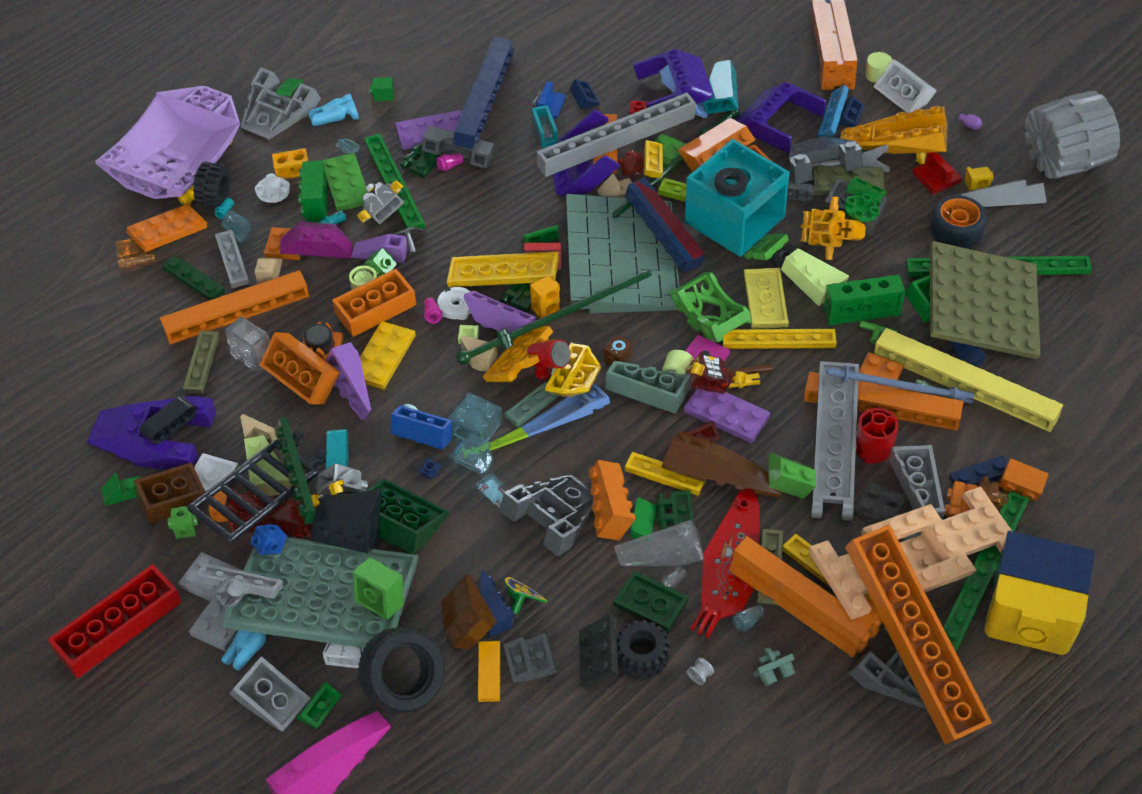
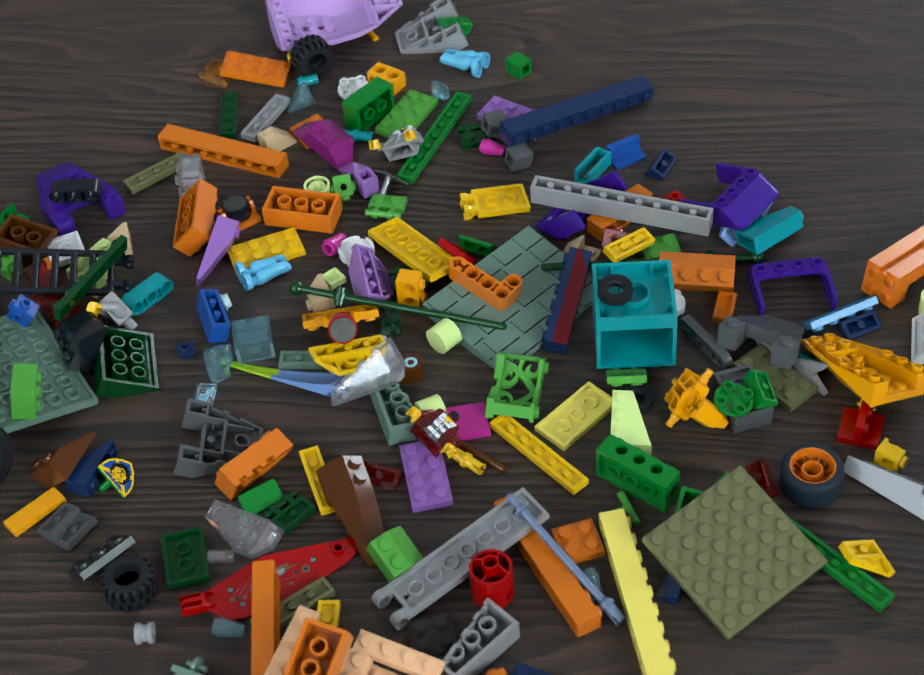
camera: 50 degrees right, 5 degrees down
none -> medium azure piece [234,254,292,291]
none -> clear wedge [331,337,406,406]
none -> bright green plate [365,193,407,220]
none -> clear green plate [381,308,402,335]
none -> yellowish green piece [426,318,462,354]
none -> orange beam [448,256,522,310]
none -> yellow tile [459,183,531,220]
none -> clear red slope [745,457,780,498]
none -> yellow wing [838,539,895,578]

